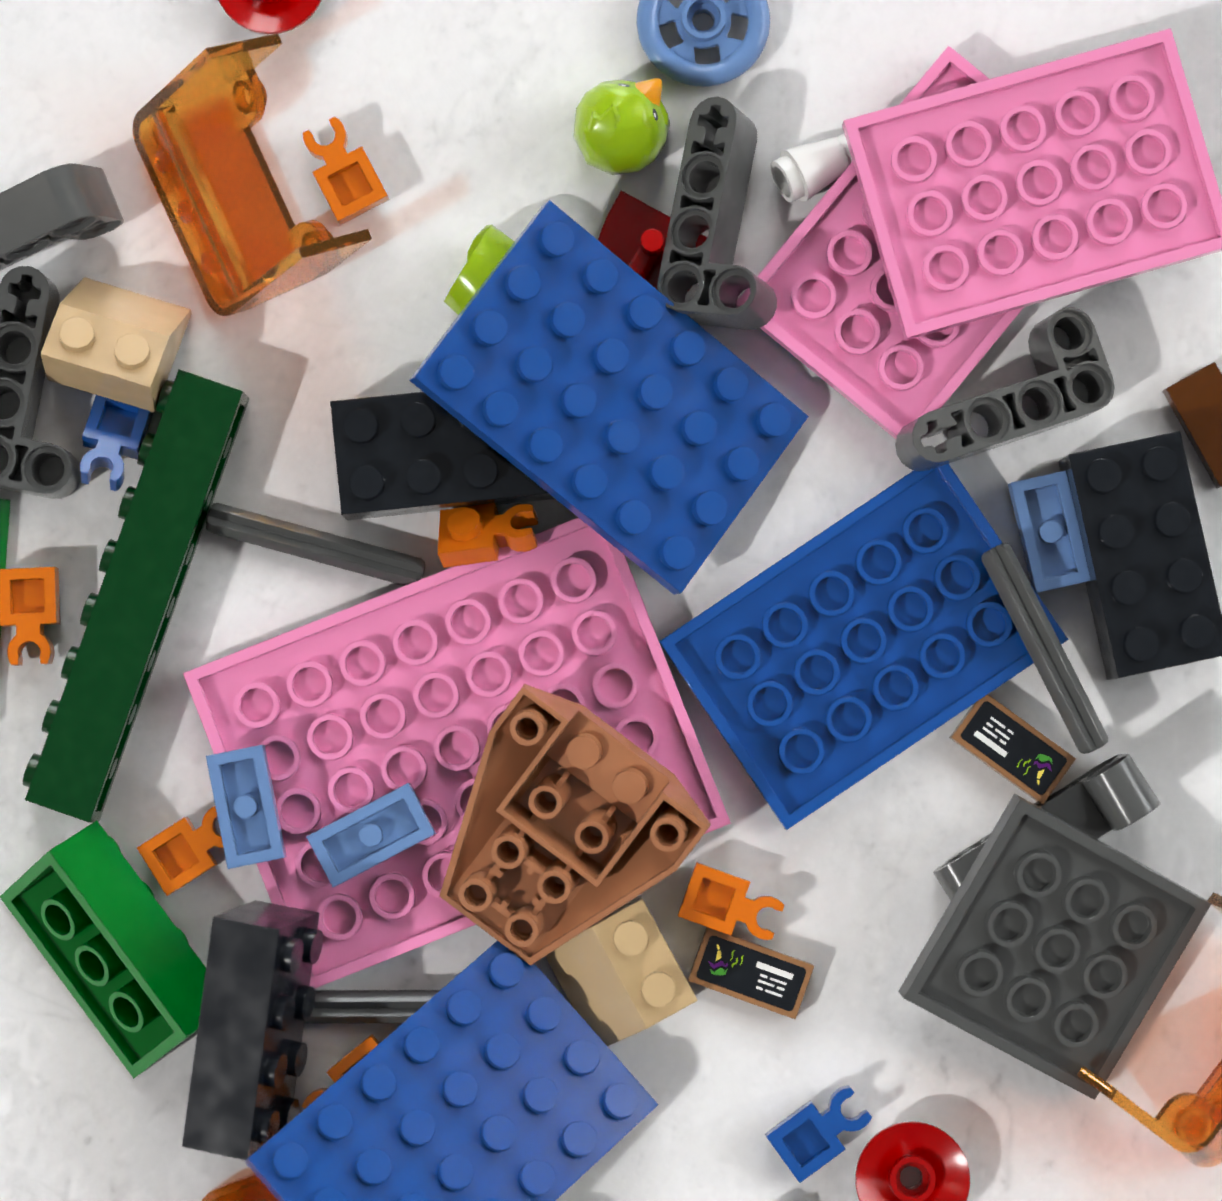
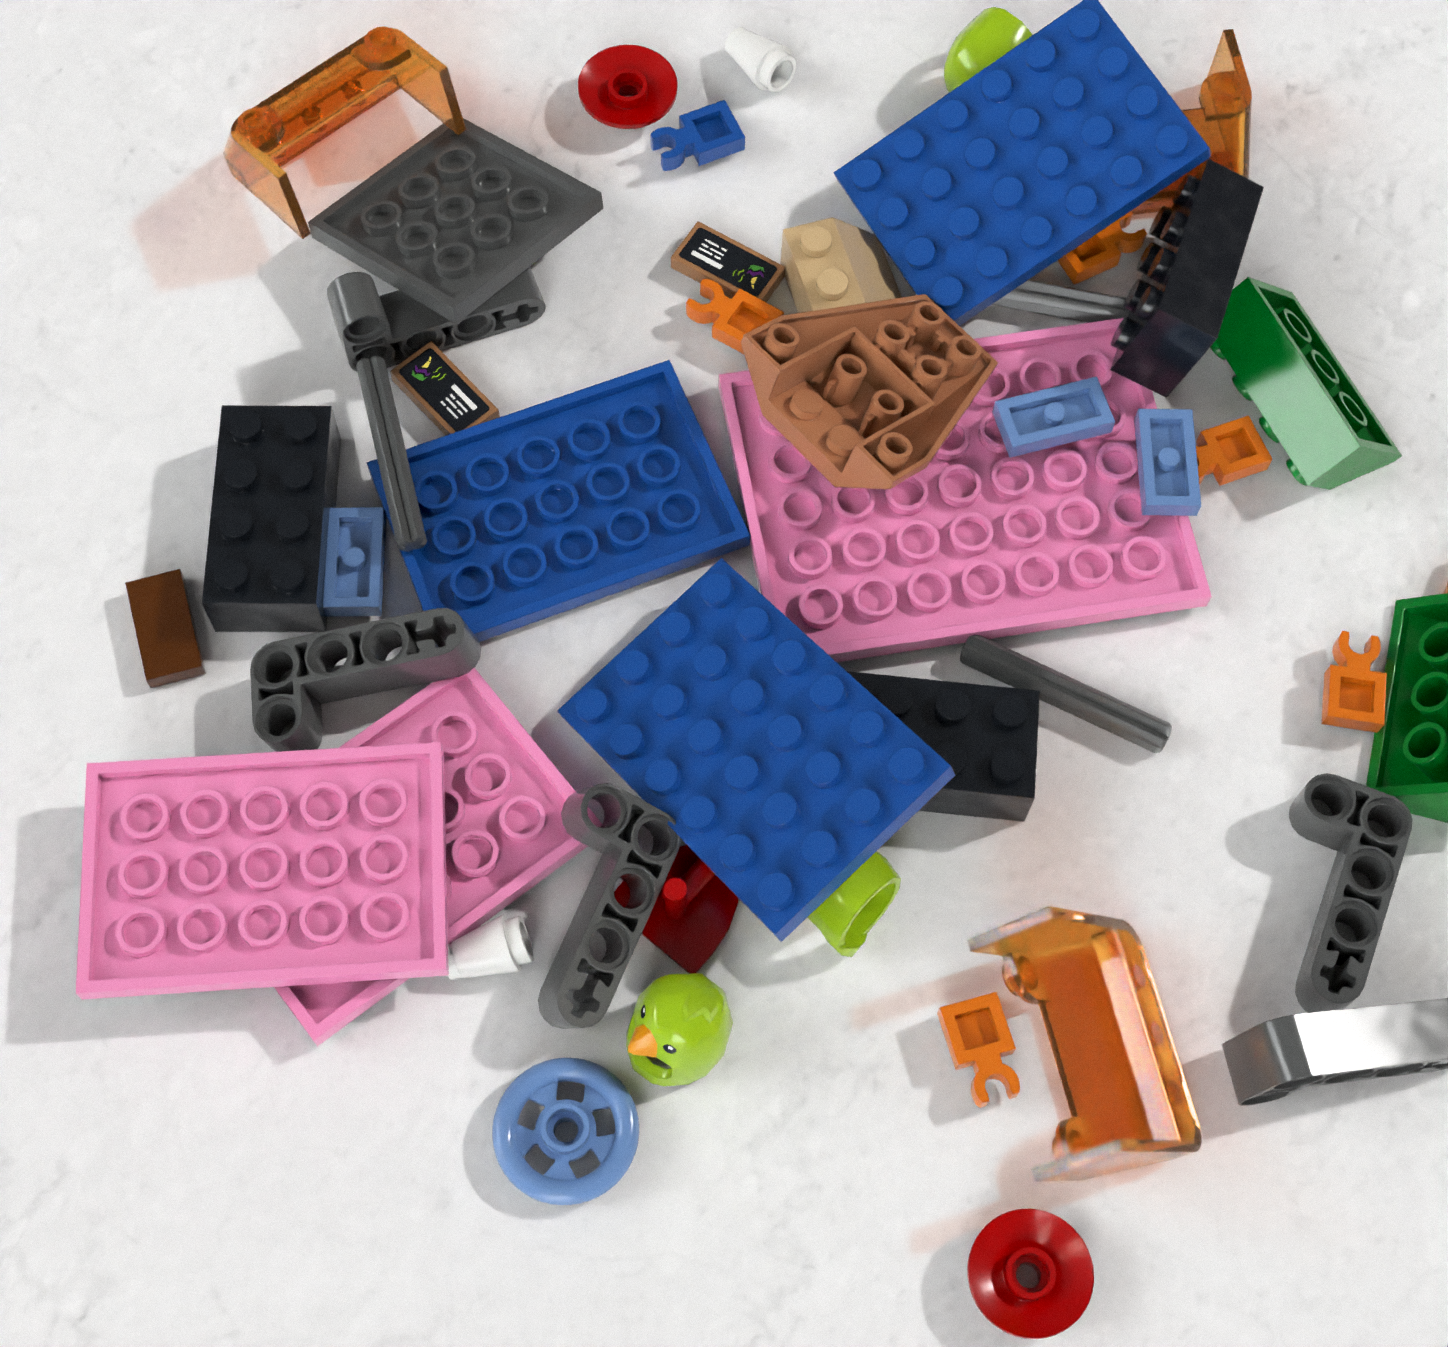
camera: 170 degrees left, 20 degrees down
dark green brick [22,369,250,823] -> none
tan slope [40,277,192,413] -> none
blue plate [80,395,154,491] -> none
orange plate [438,503,538,568] -> none

